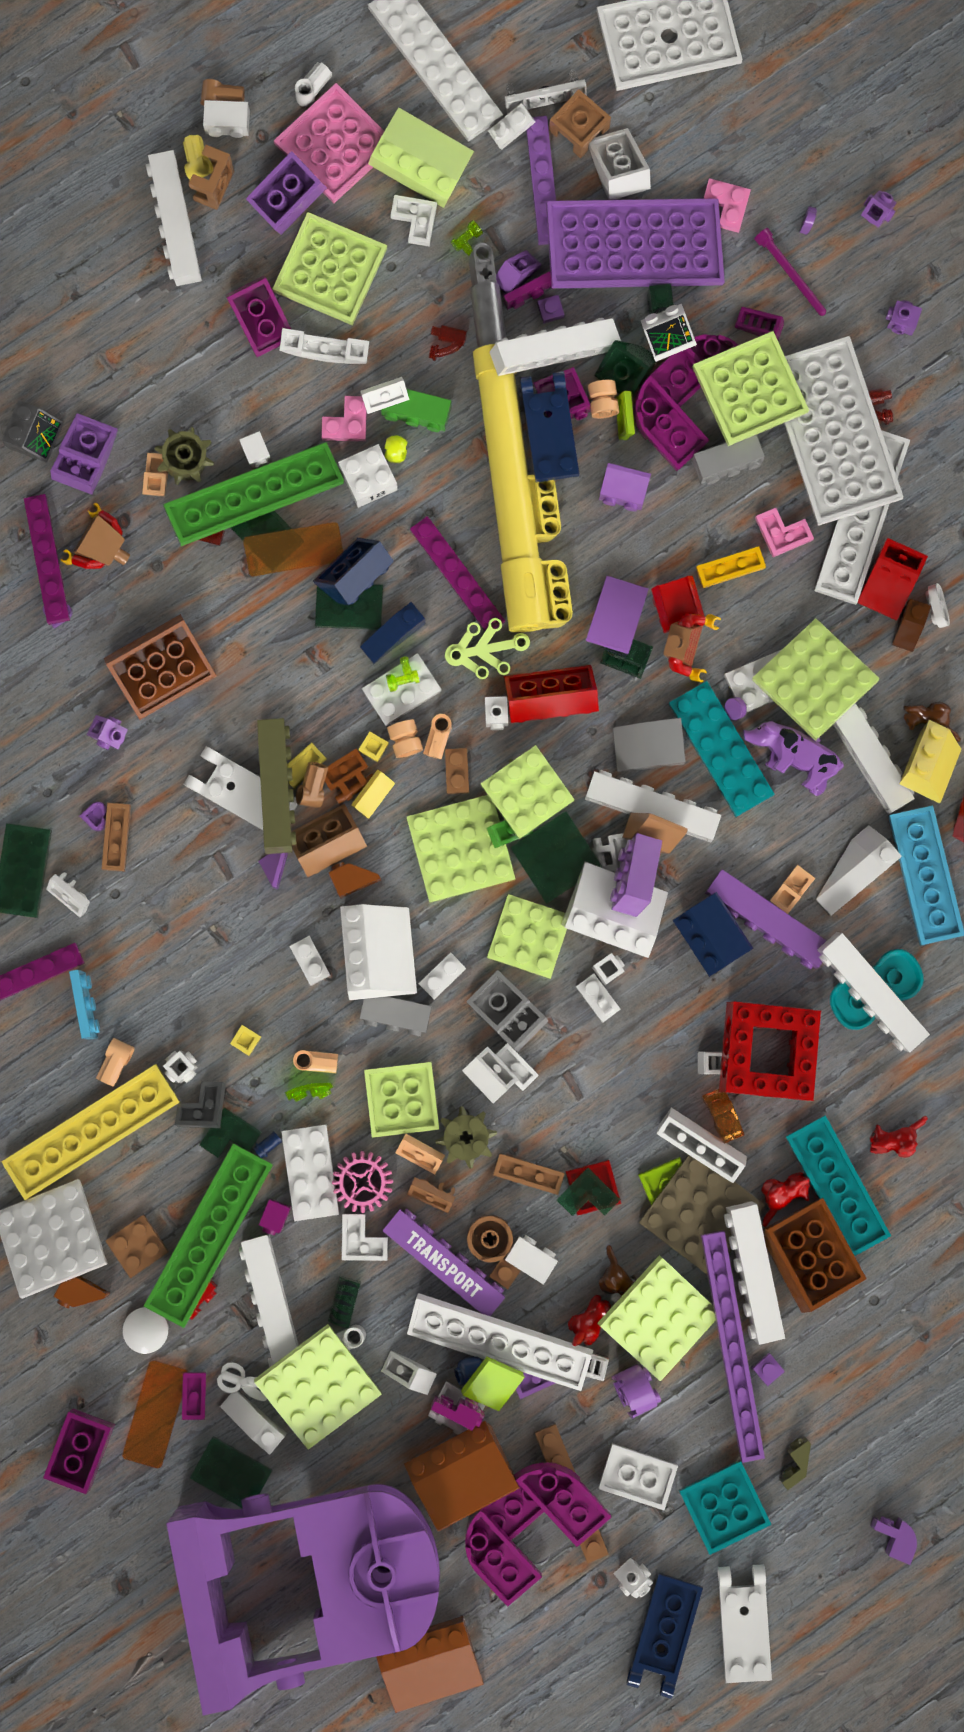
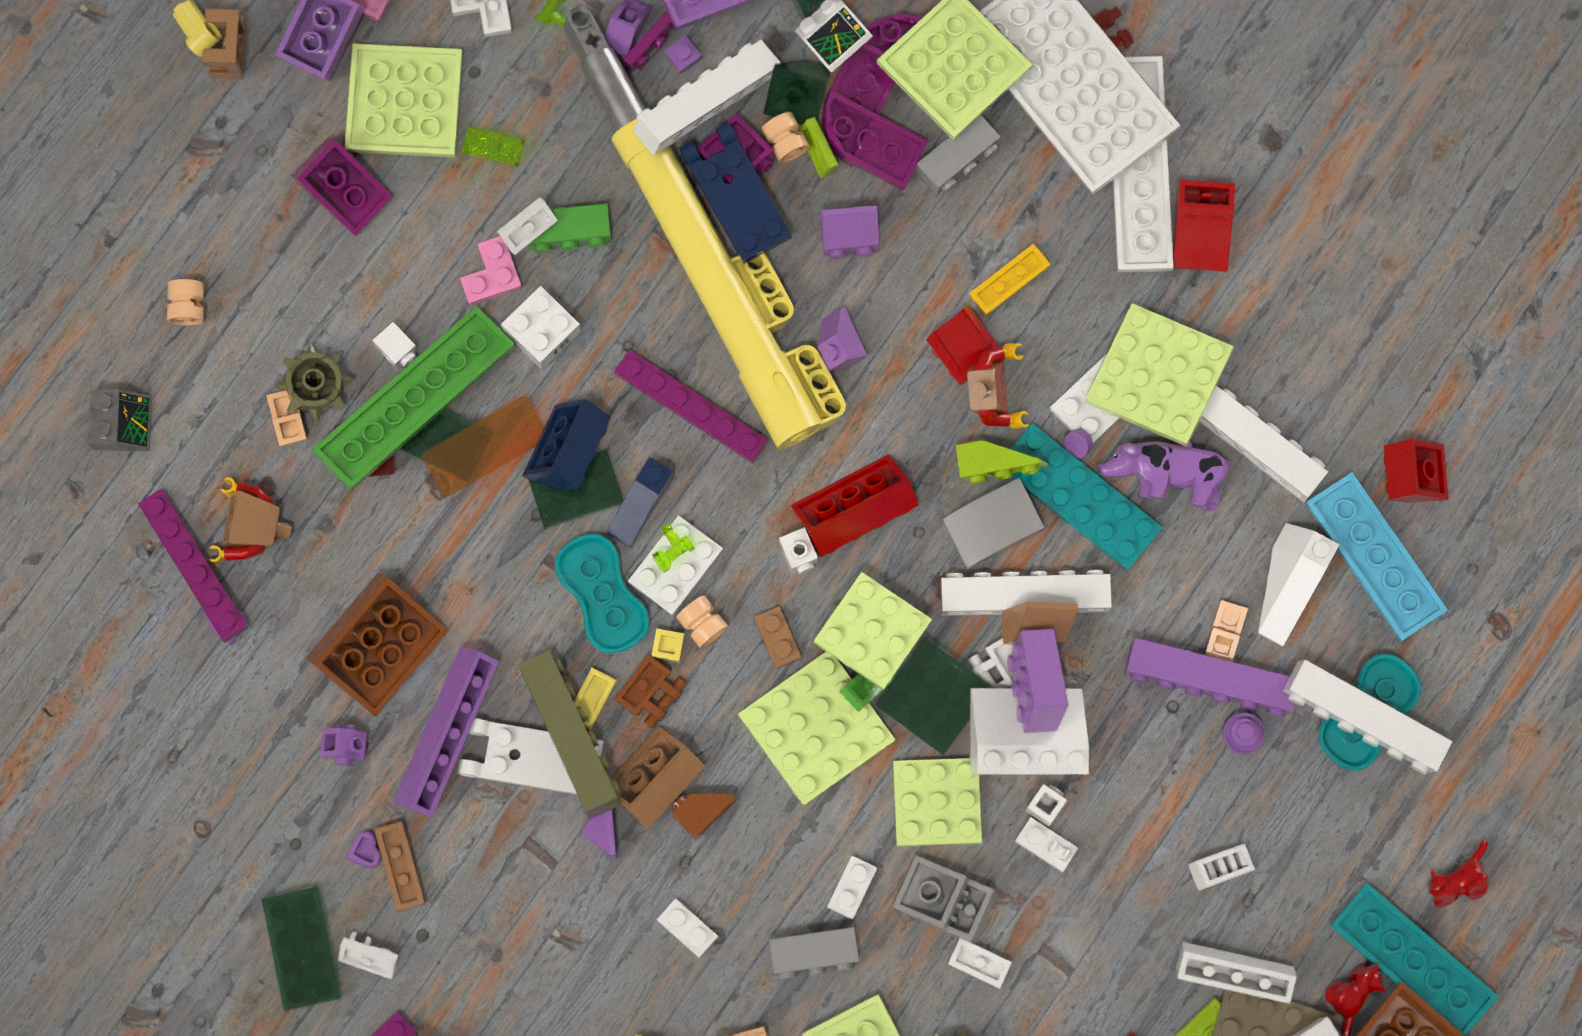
camera: 20 degrees left, 5 degrees down
medium lavender slope [50,413,118,495] -> none
white brick [146,150,202,286] -> none
white slope [280,328,369,364] -> none
medium nougat piece [296,762,328,808] -> none
white slope [340,904,417,1000] -> none
light yellow tile [351,769,395,819] -> none
neon yellow piece [384,435,408,463] -> none
light nougat piece [423,714,452,760] -> none
clear red plant [429,325,467,361] -> none
yellowish green plant [445,618,530,679] -> none
white brick [462,1047,519,1103] -> none
medium lavender slope [586,576,649,654] -> none
clear green brick [600,639,653,679] -> none
dark blue slope [673,892,754,977] -> none
clear orange slope [703,1089,744,1144] -> none
red brick [719,1001,821,1101] -> none
bright pink plate [755,508,814,557] -> none
reddish brown slope [892,599,931,652] -> none
light yellow slope [899,720,961,803] -> none
reddish brown animal [903,702,961,742] -> none
white plate [925,583,950,628] -> none
none -> light nougat wheel [167,279,204,326]
none -> medium lavender brick [393,647,499,818]
none -> clear neon green slope [461,126,525,167]
none -> teal plate [554,534,650,654]
none -> medium lavender slope [817,307,867,371]
none -> lime slope [956,440,1048,485]
none -> medium lavender plate [1222,713,1265,755]

